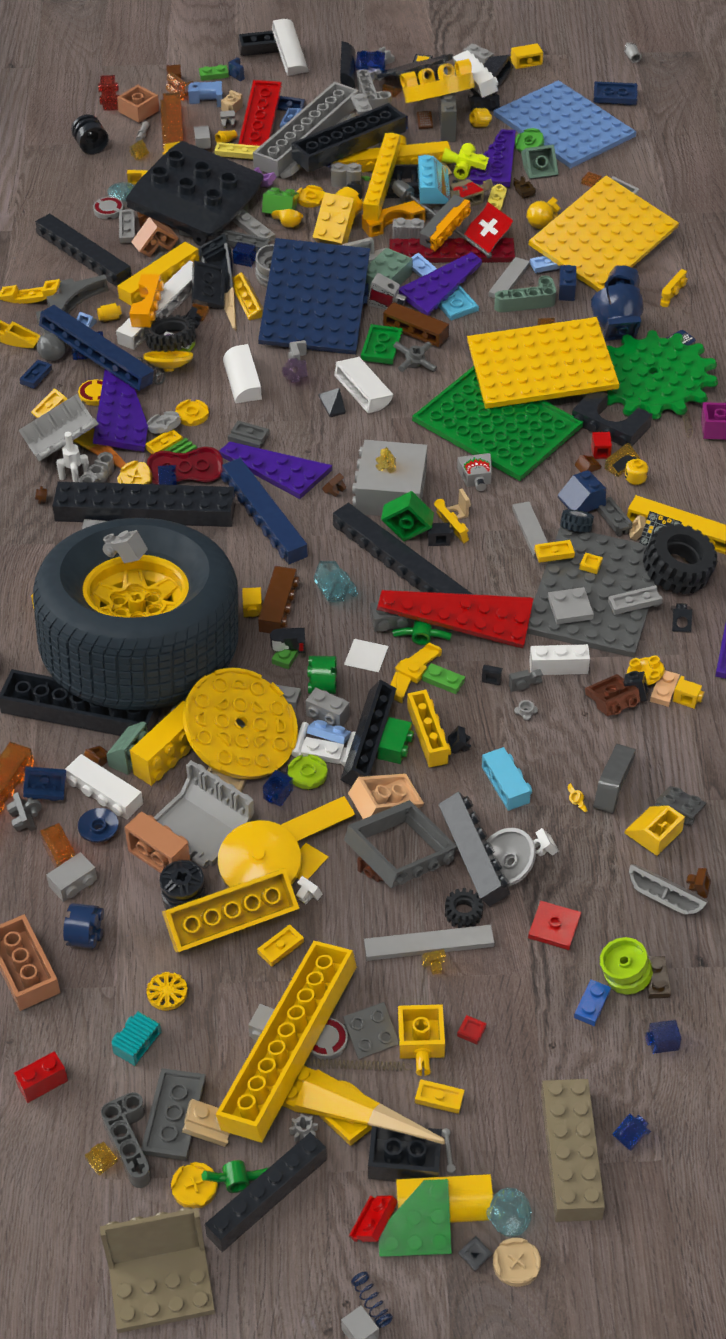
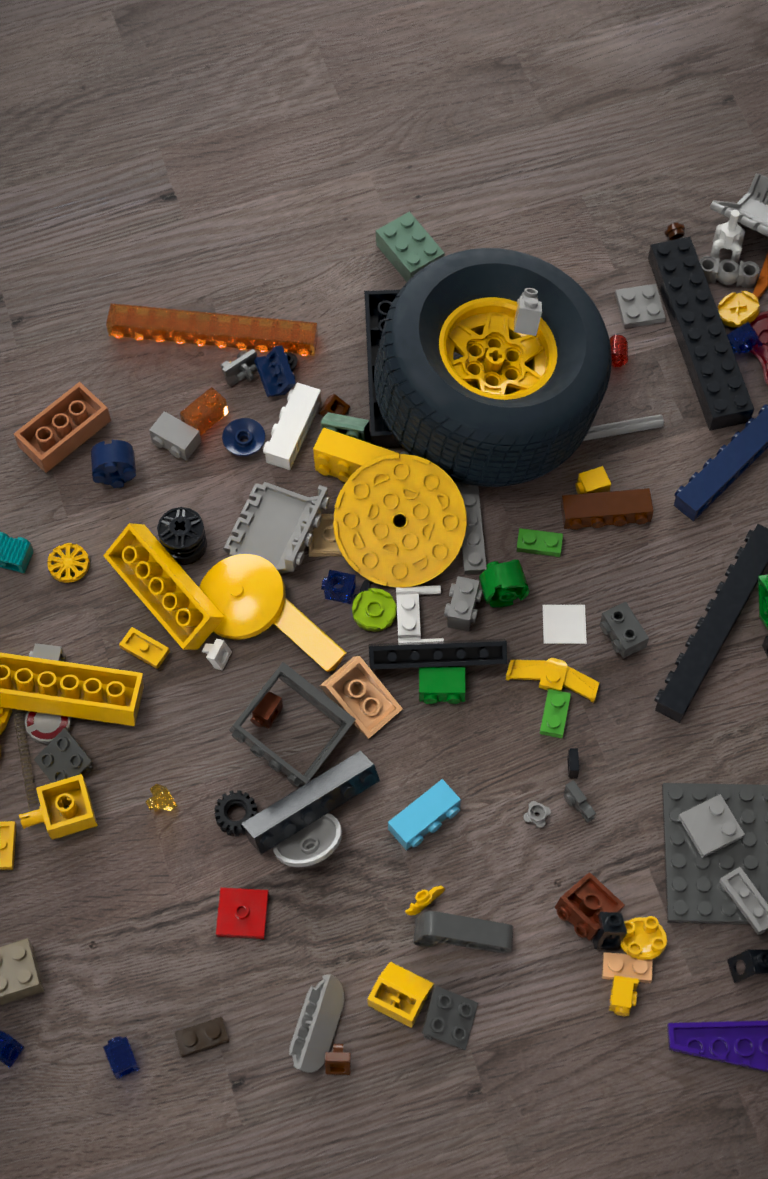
camera: 75 degrees right, 15 degrees up
nougat brick [124,811,190,873] -> none
black leg [270,628,305,653] -> none
yellow sticker [297,843,328,879] -> none
light blue plate [307,720,351,744] -> none
clear light blue brick [313,561,358,602] -> none
light grey tile [364,925,494,961] -> none
red wing [376,590,534,648] -> none
green piece [393,620,452,645] -> none
yellow brick [407,690,451,768] -> none
black tile [448,726,471,754] -> none
red tile [457,1015,487,1045] -> none
white brick [529,644,590,675] -> none
white tile [533,828,559,856] -> none
blue plate [574,979,611,1026] -> none
lime wheel [600,937,653,995] -> none

